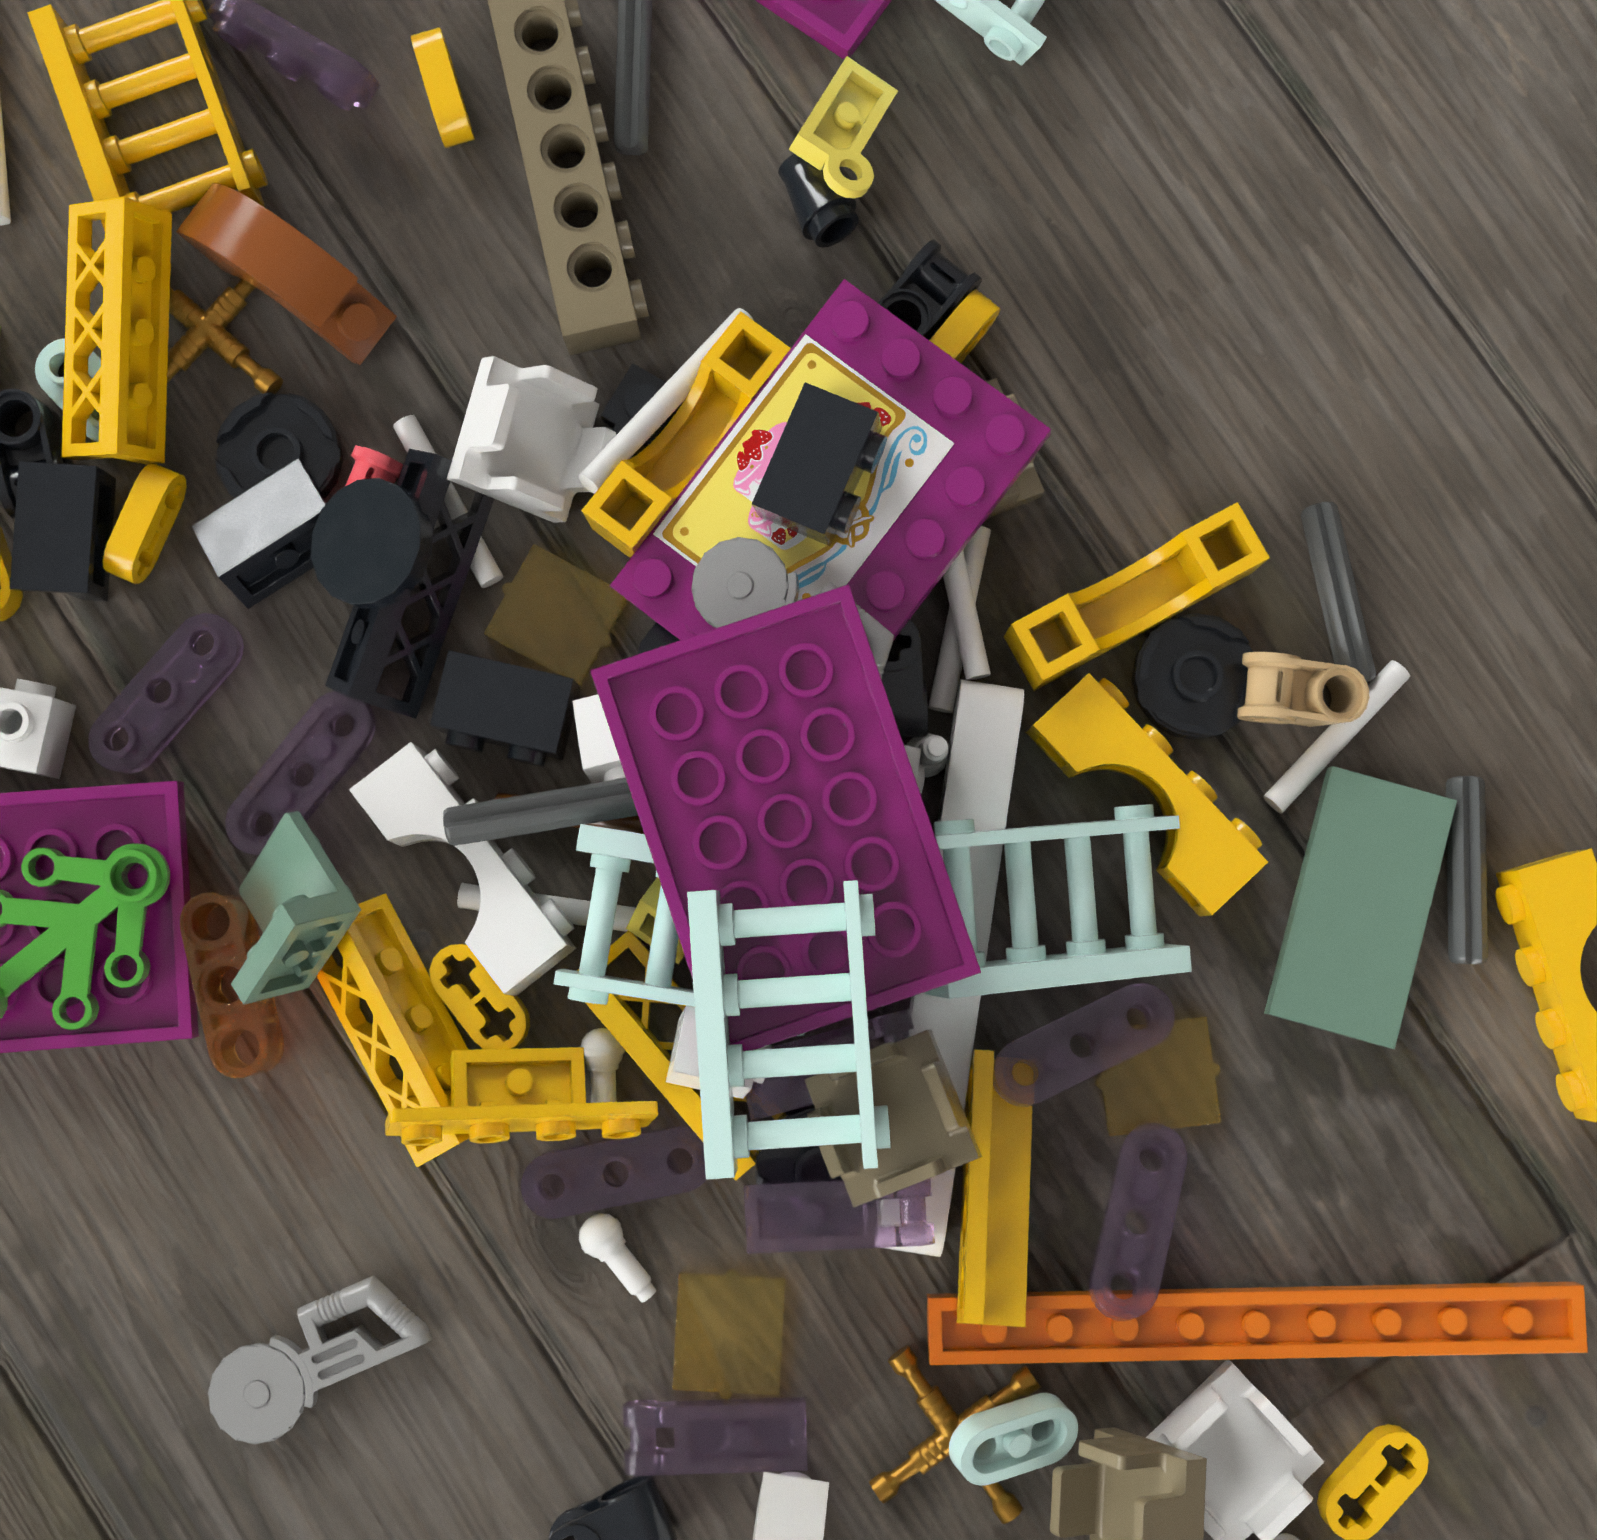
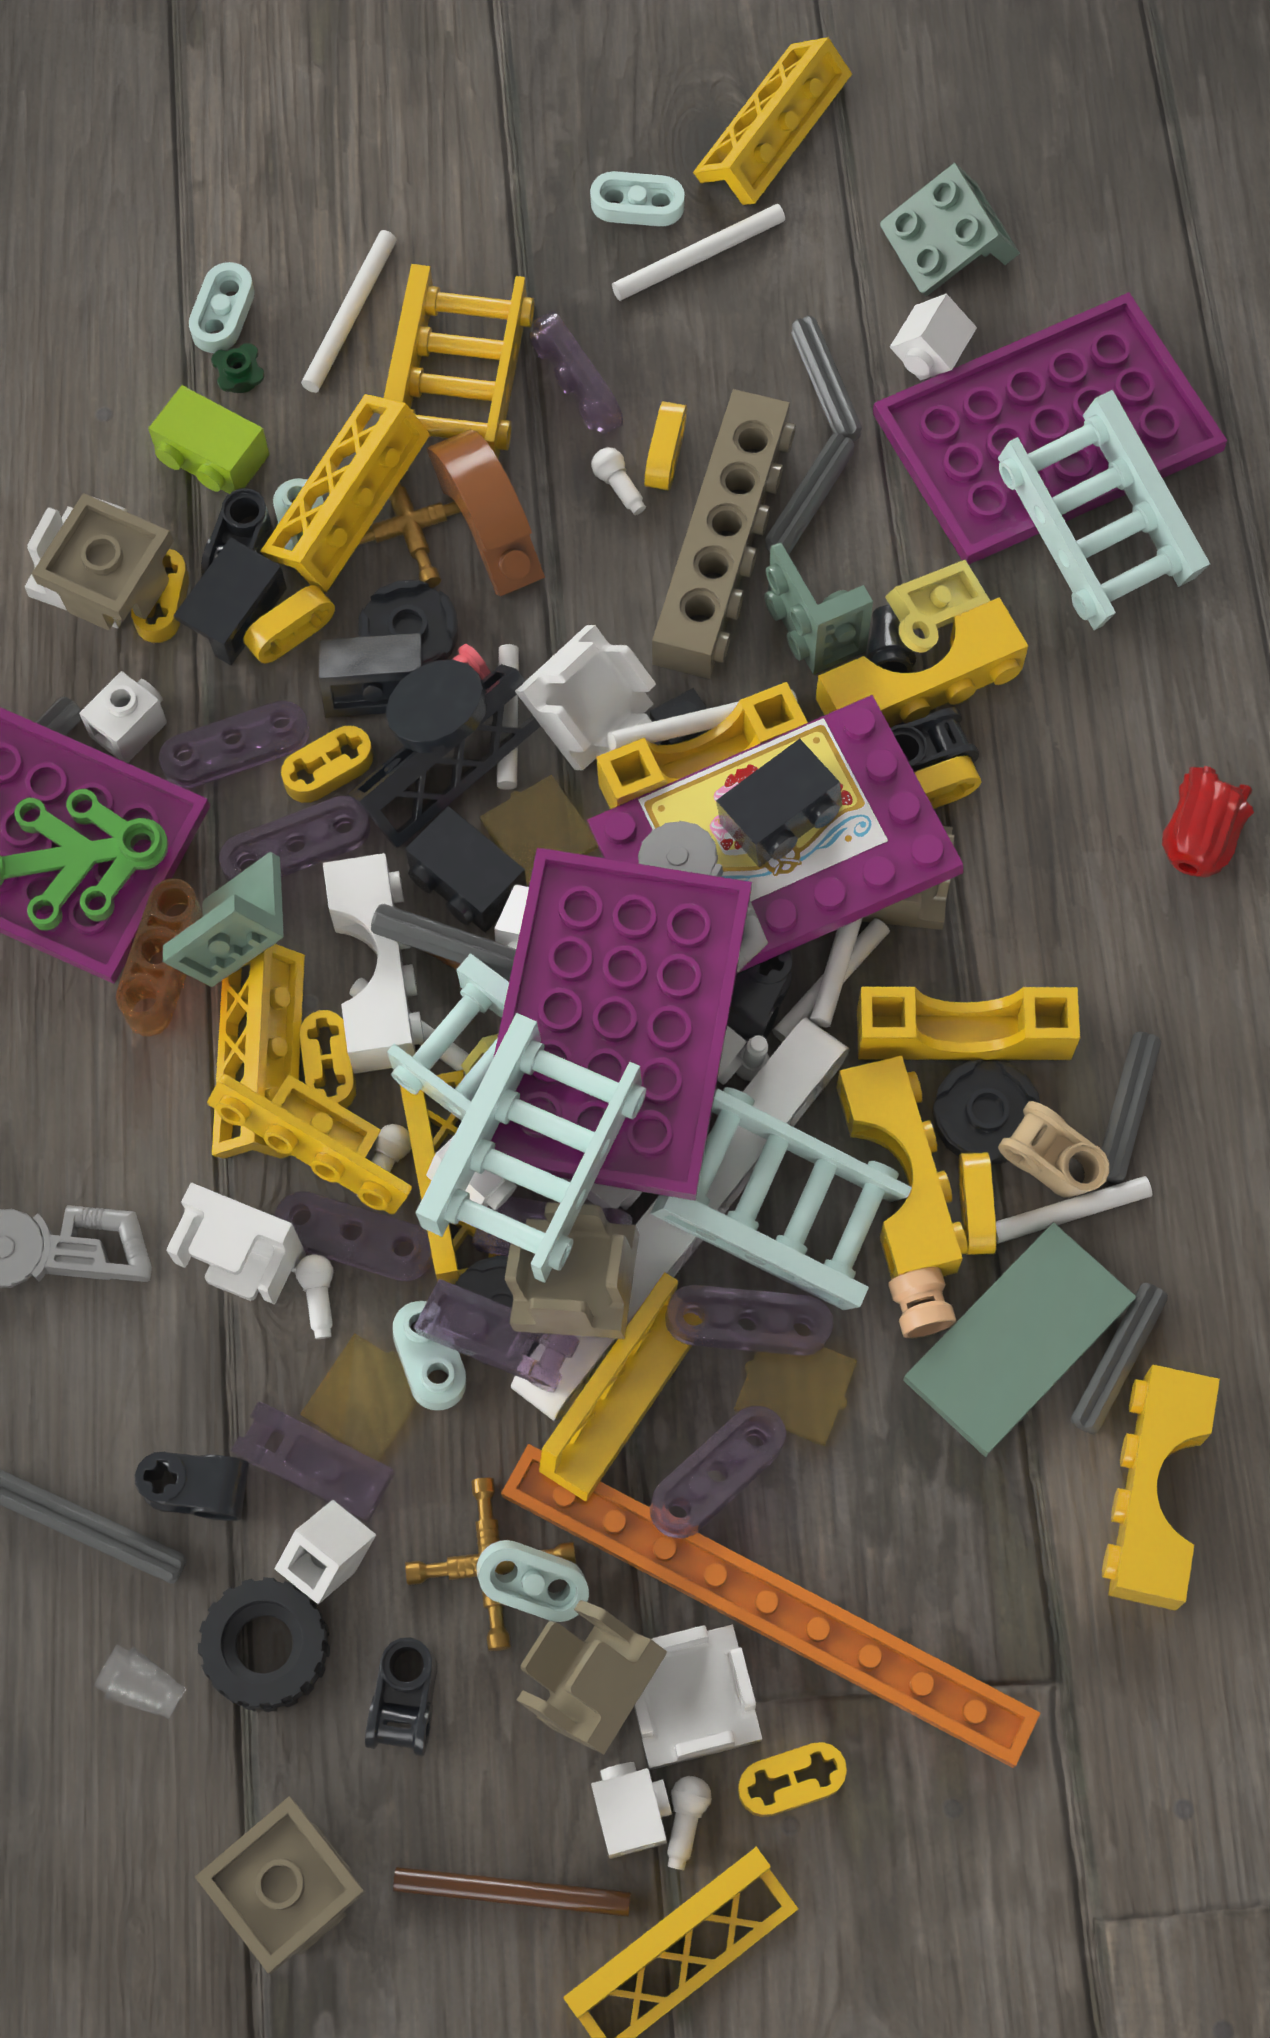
camera: 30 degrees right, 15 degrees down
none -> white panel [167,1183,306,1304]
none -> yellow beam [281,726,373,803]
none -> light aqua plate [393,1301,466,1410]
none -> white piece [591,447,646,515]
none -> sand green bracket [764,542,873,675]
none -> yellow arch [816,597,1028,727]
none -> light nougat wheel [888,1267,956,1338]
none -> yellow beam [959,1153,996,1255]
none -> red piece [1162,766,1254,878]

